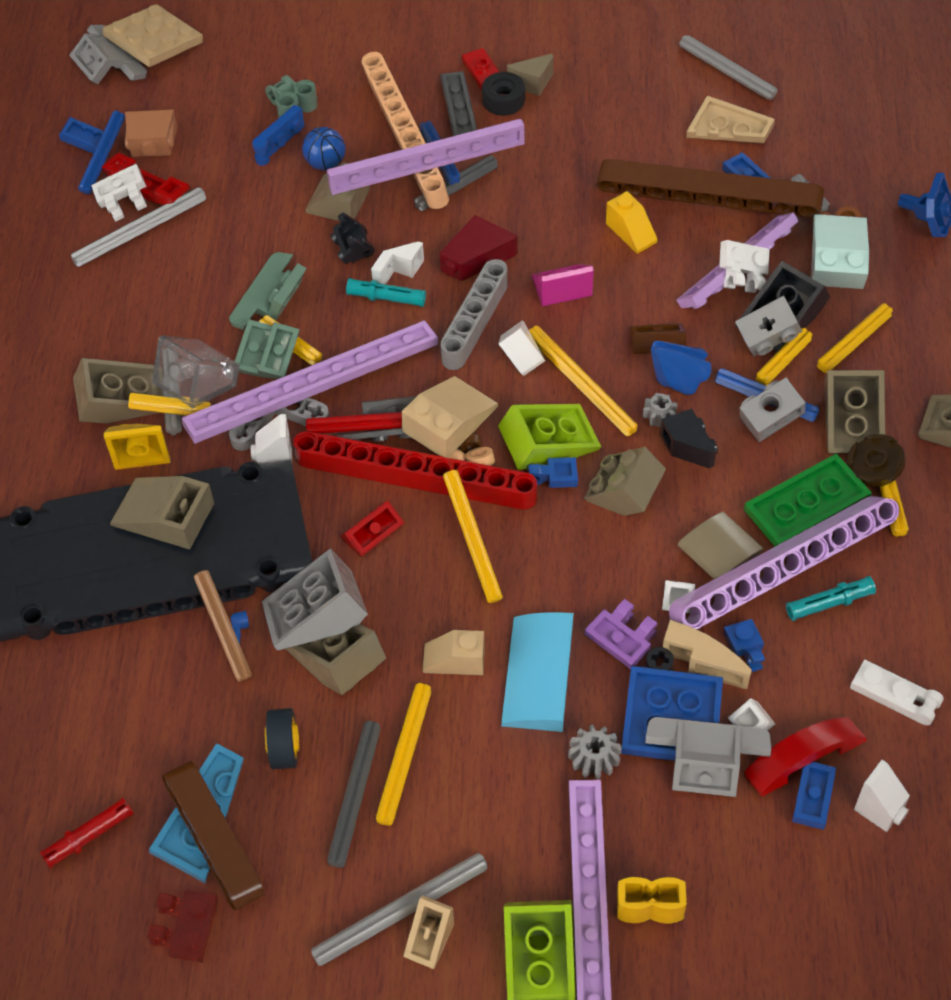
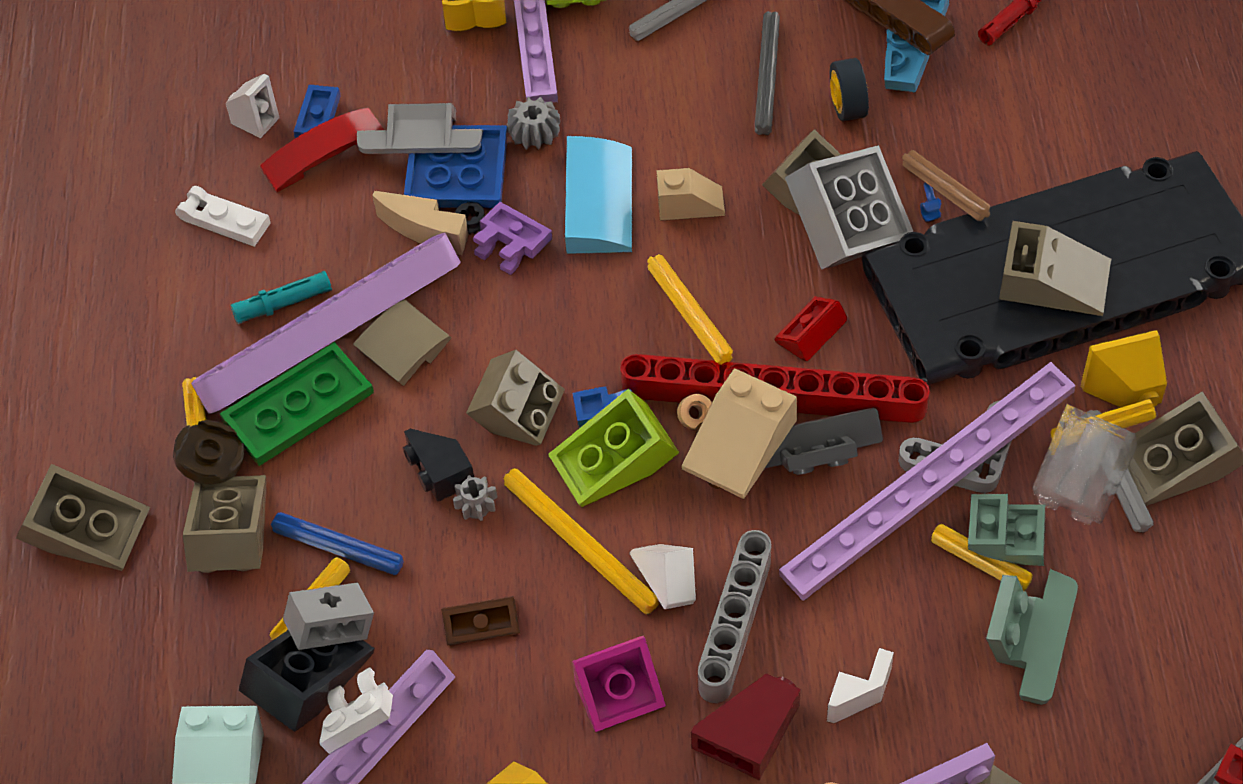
camera: 175 degrees right, 0 degrees up
white slope [251,414,292,465] -> none
red axle [306,412,402,433] -> none
black piece [331,212,375,264] -> none
teal pin [346,278,426,307] -> none
yellow axle [376,683,431,826] -> none
blue hat [651,341,711,395] -> none
white slope [662,580,695,613] -> none
blue plate [723,619,765,672] -> none
white slope [728,698,775,730] -> none
light grey brick [739,378,806,442] -> none
yellow axle [817,303,893,373] -> none

